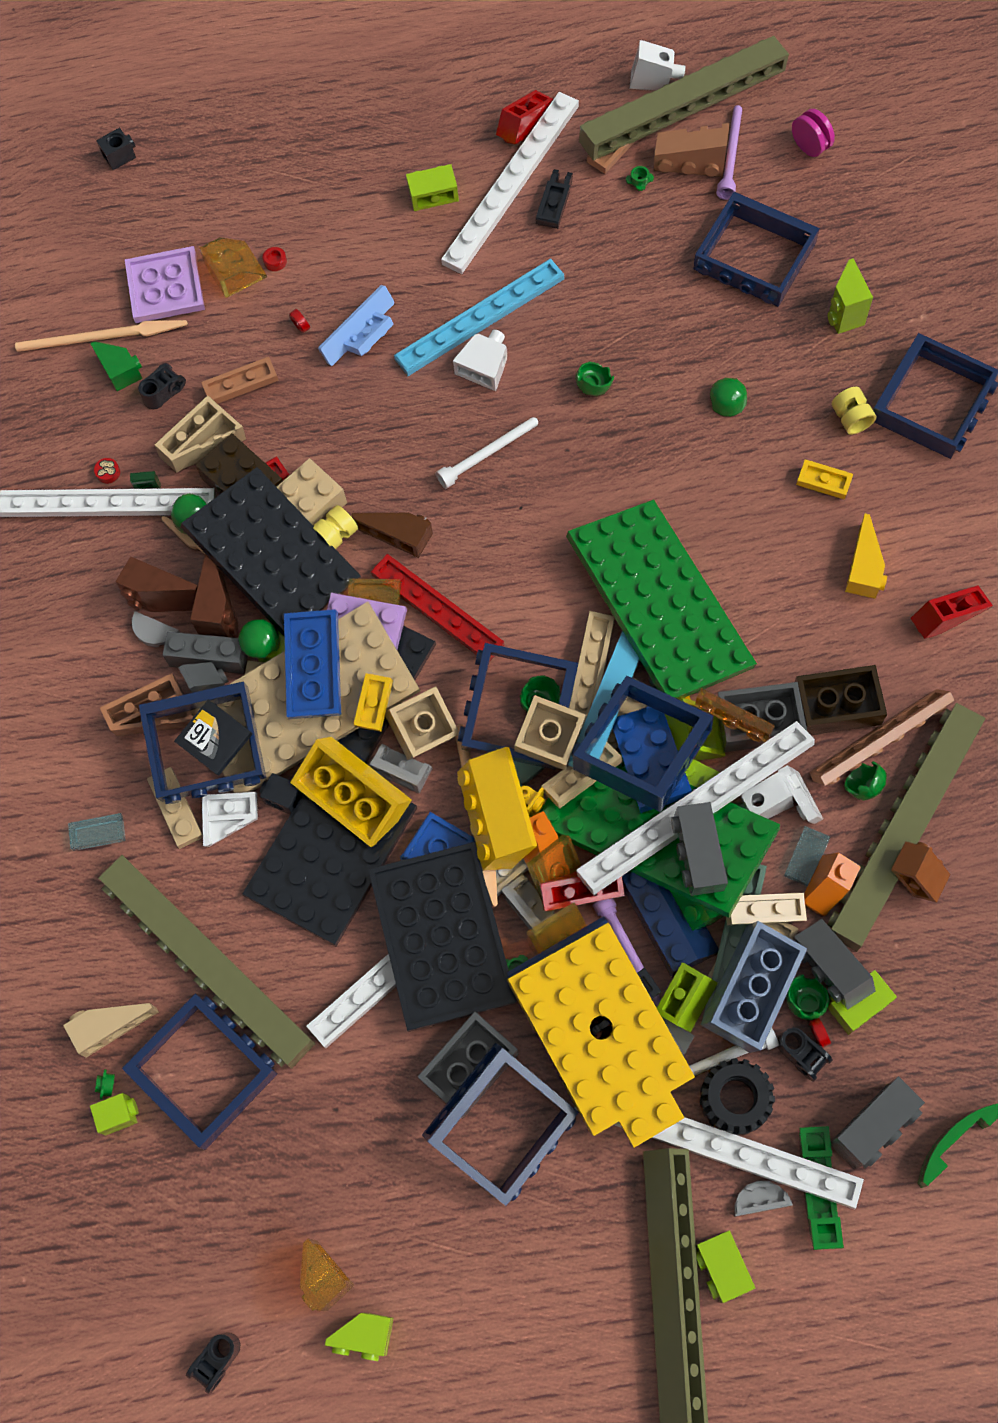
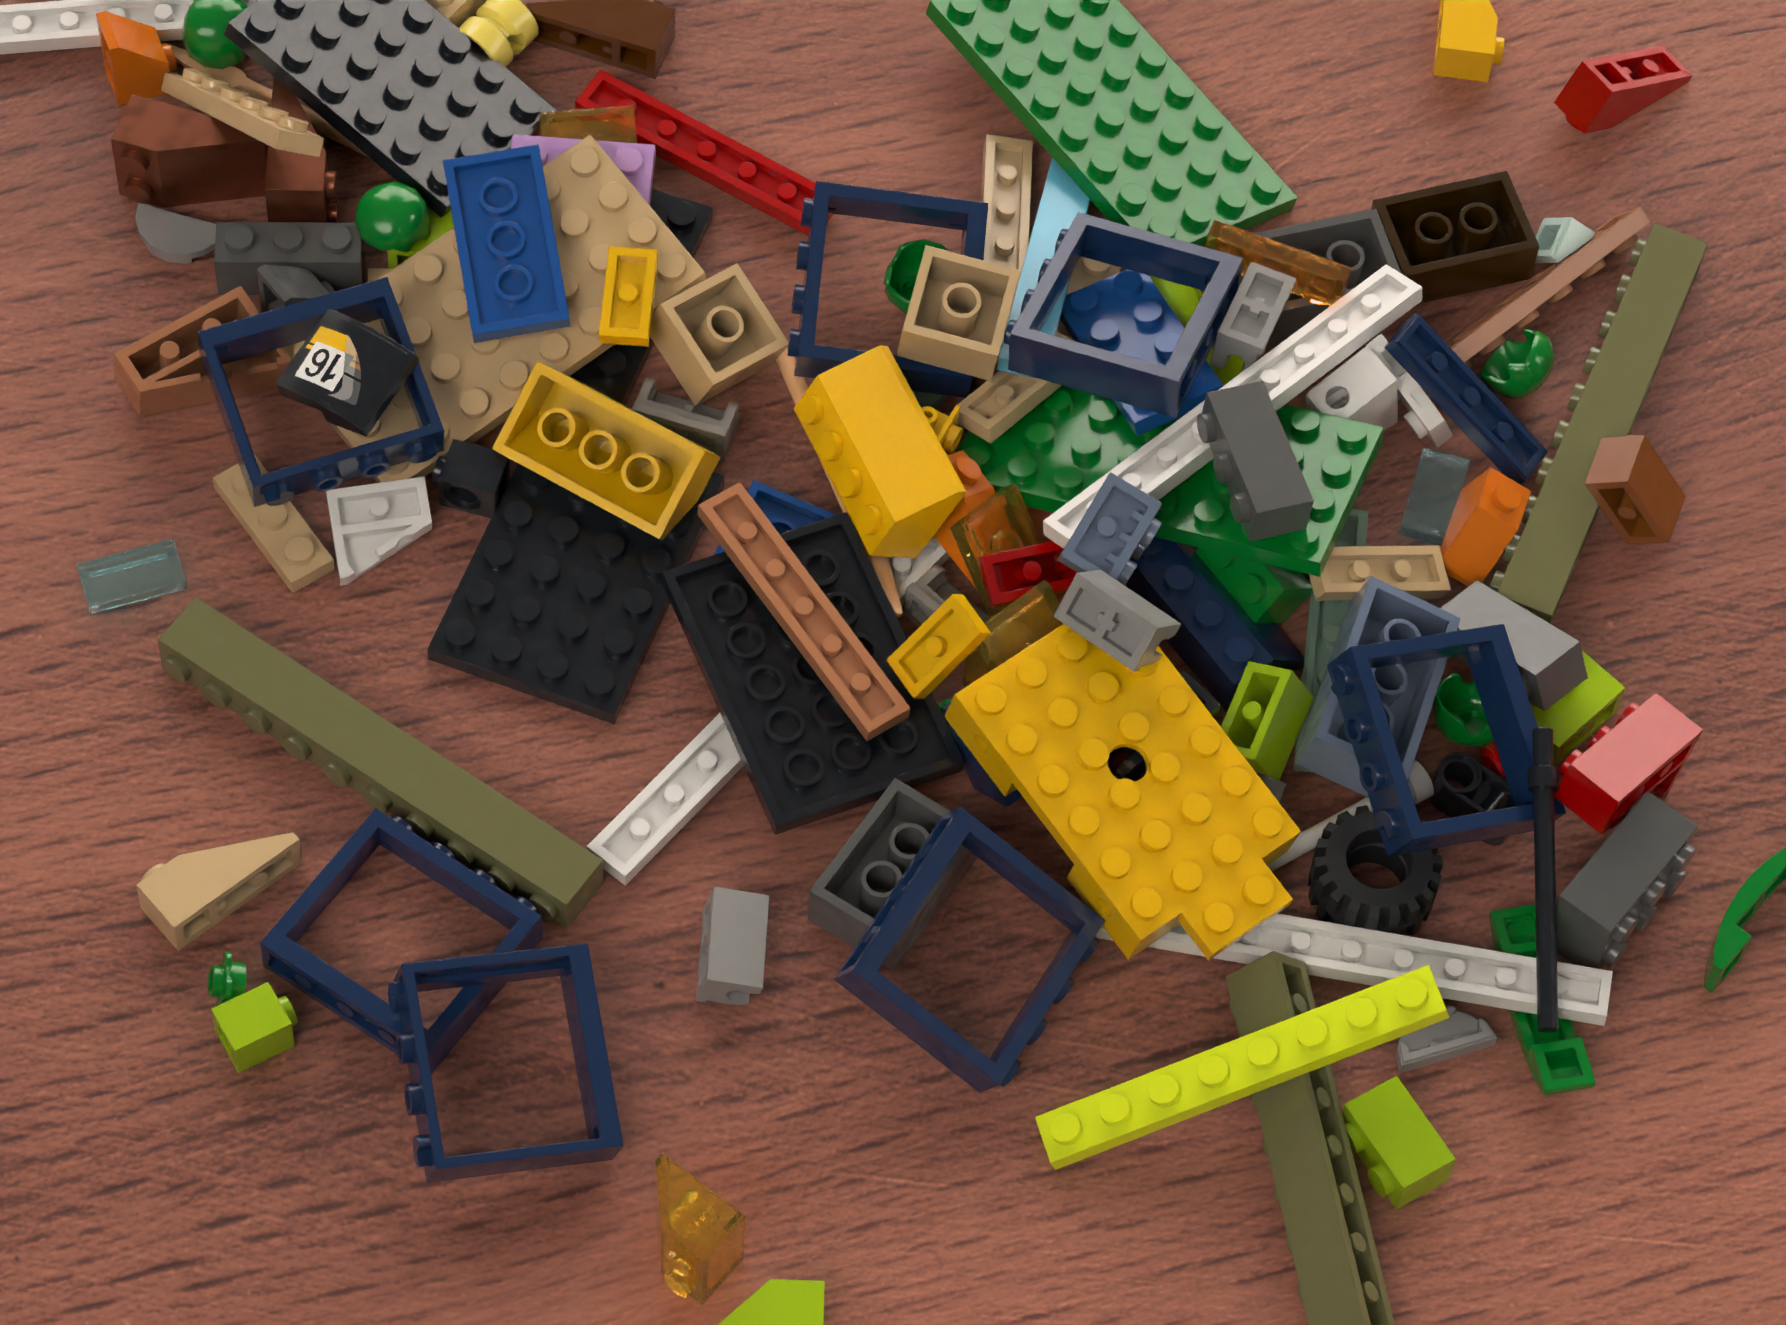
camera: 20 degrees left, 10 degrees down
none -> orange slope [96,11,177,107]
none -> tan plate [161,68,324,157]
none -> dark blue window [388,943,624,1183]
none -> light grey hinge [696,886,769,1005]
none -> nougat plate [697,482,911,741]
none -> yellow plate [886,594,991,699]
none -> neon yellow plate [1035,965,1450,1170]
none -> light grey hinge [1053,570,1181,672]
none -> sand blue bracket [1057,472,1162,586]
none -> light grey hinge [1210,262,1296,372]
none -> dark blue window [1327,624,1566,857]
none -> dark blue tile [1384,313,1548,484]
none -> black bar [1528,727,1559,1033]
none -> light aqua slope [1535,217,1595,263]
none -> wedge [1554,693,1703,834]

